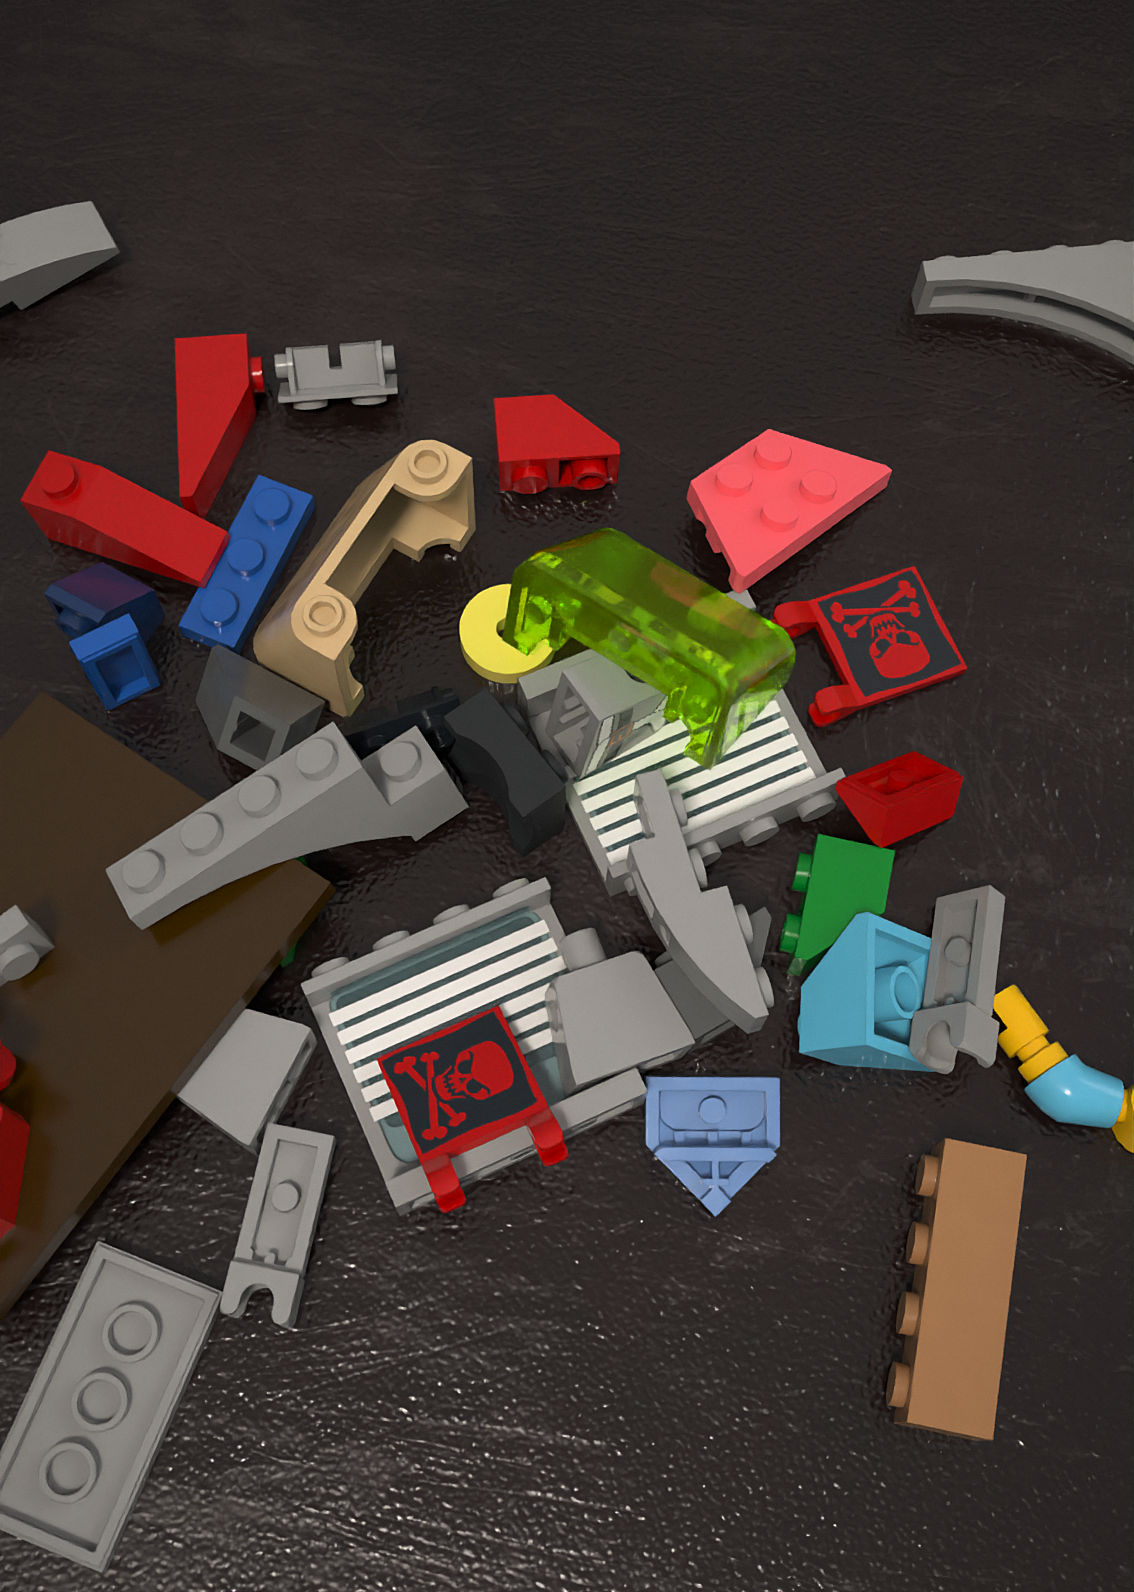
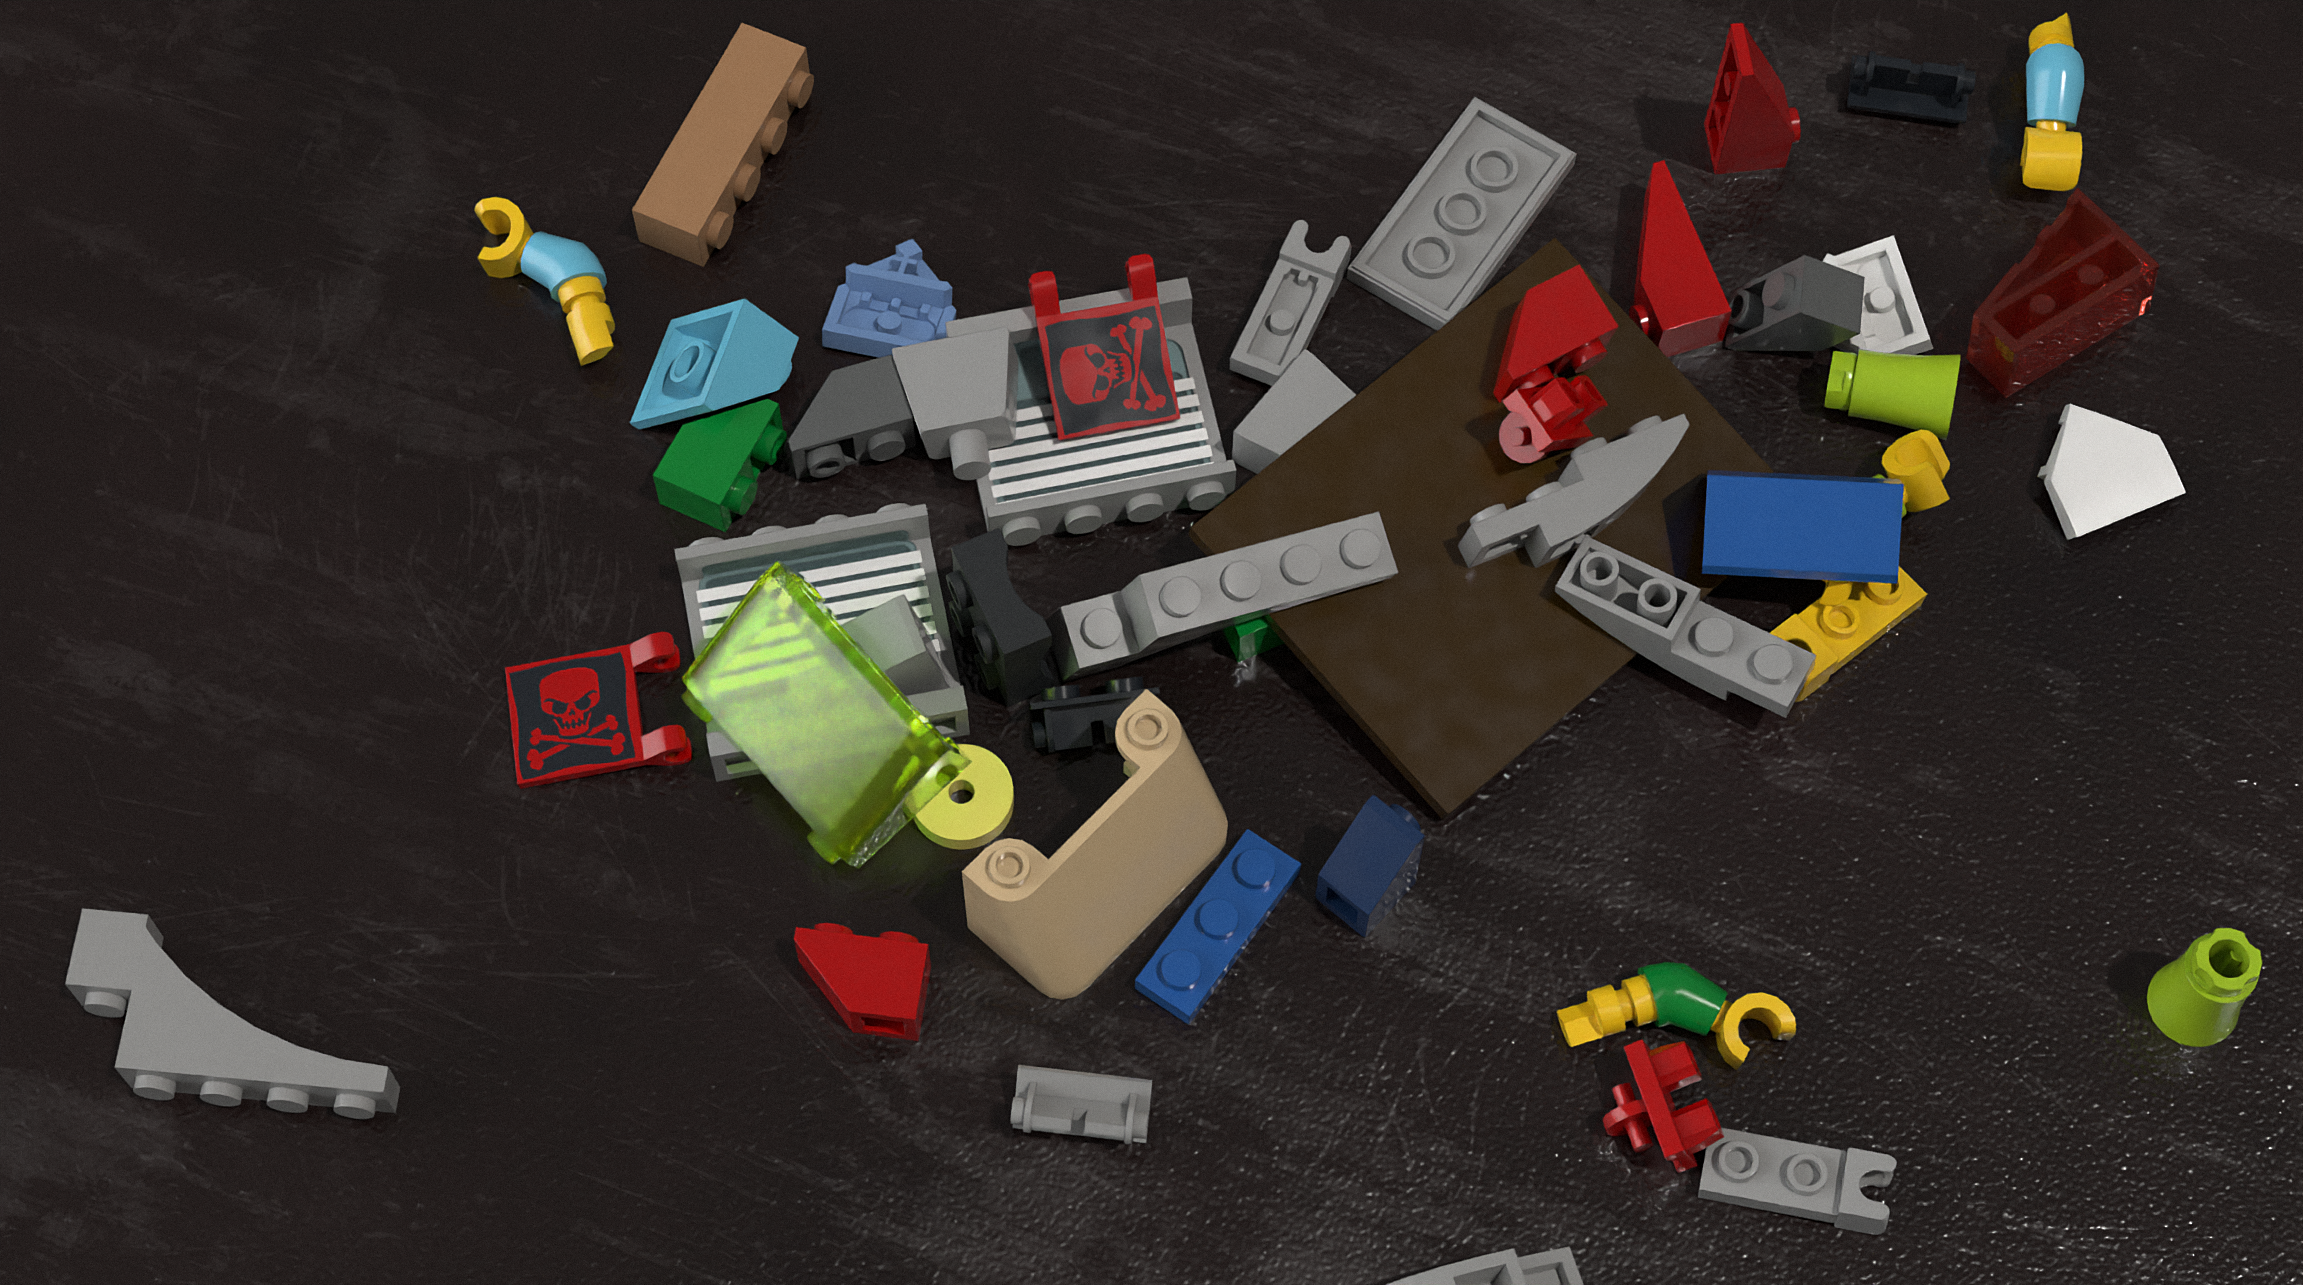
camera: 165 degrees left, 5 degrees down
red slope [20,450,231,588] -> none
blue tile [69,613,162,710] -> none
red slope [175,333,266,520] -> none
dark grey slope [195,644,325,771] -> none
light grey slope [626,769,774,1033] -> none
coral wing [686,429,892,594] -> none
red slope [835,751,964,848] -> none
light grey plate [909,885,1005,1074] -> none

